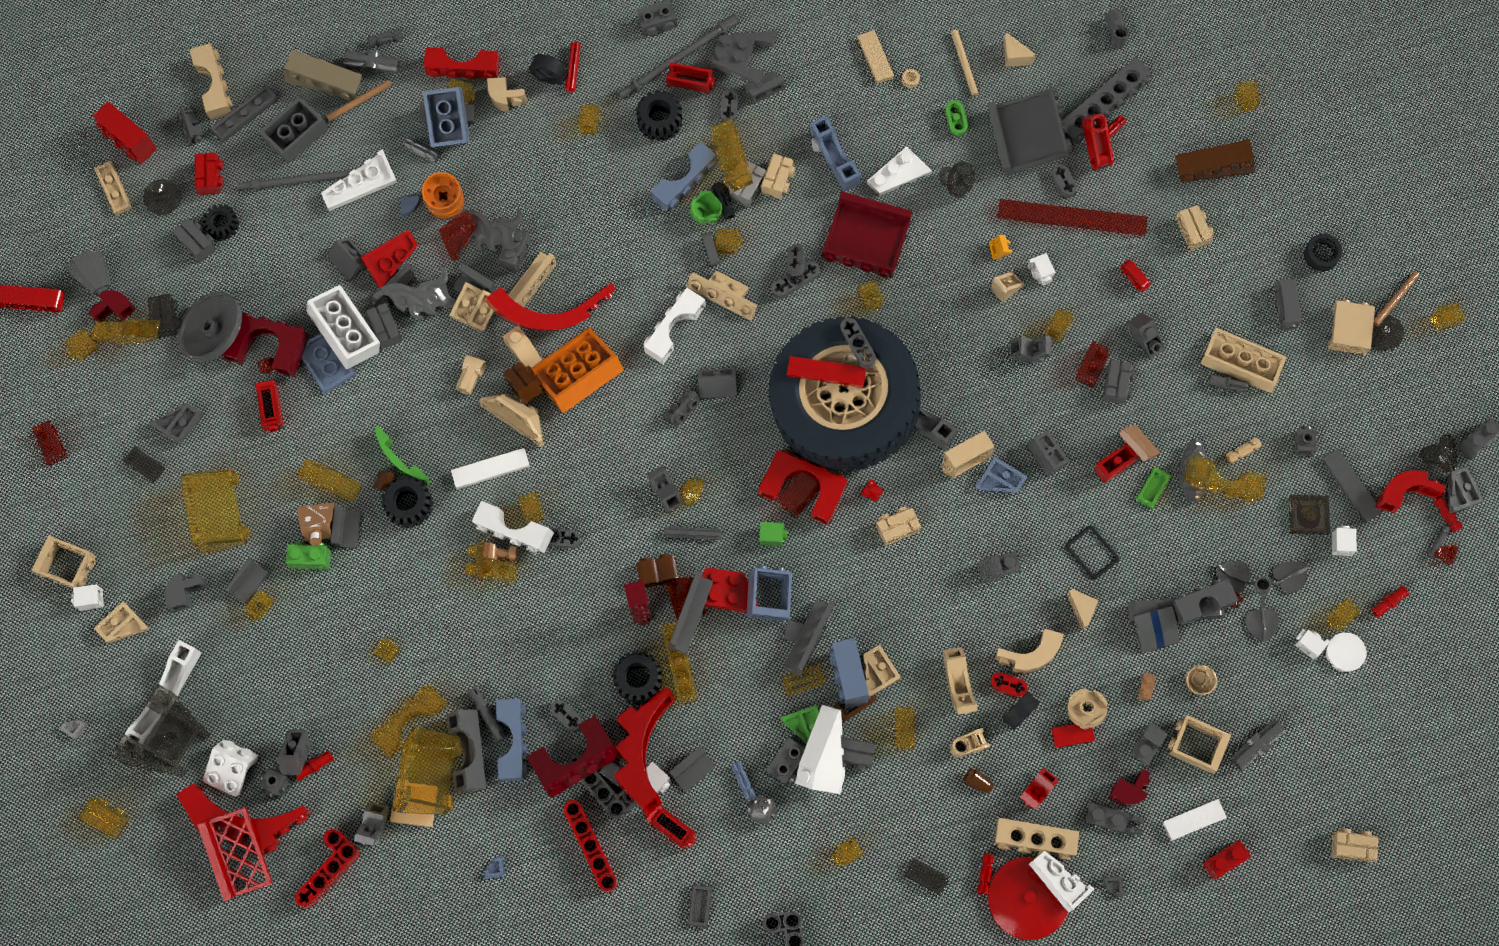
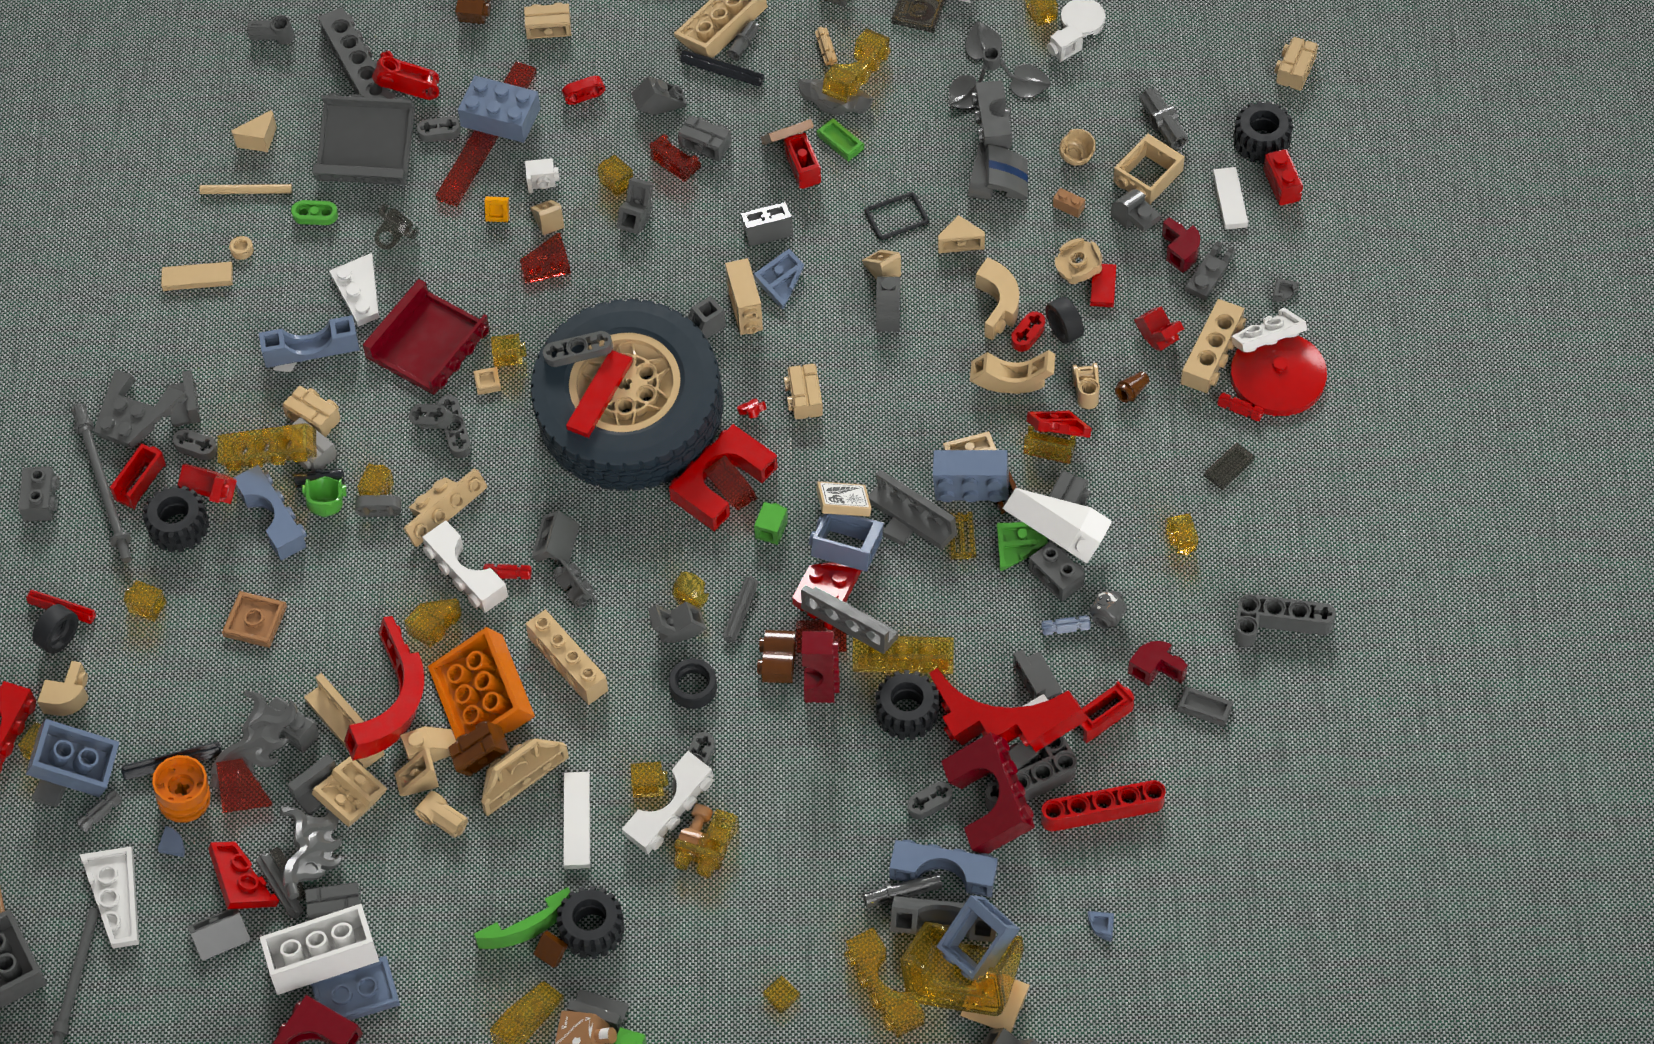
camera: 75 degrees left, 15 degrees down
none -> black axle [121,741,222,780]
none -> red arch [177,464,237,504]
none -> medium nougat tile [222,591,287,648]
none -> tan slope [395,748,439,796]
none -> clear yellow slope [404,598,462,648]
none -> sand blue brick [458,75,541,143]
none -> tan tile [474,367,501,395]
none -> red axle [483,564,532,580]
none -> clear red wing [520,233,571,283]
none -> tan brick [525,609,608,705]
none -> black tyre [669,658,717,709]
none -> black axle [680,50,765,87]
none -> tile [816,481,872,517]
none -> tan slope [862,250,901,280]
none -> sand blue window [937,895,1020,981]
none -> red wing [1026,410,1092,438]
none -> dark red brick [1128,641,1188,686]
none -> black tyre [1233,101,1293,163]

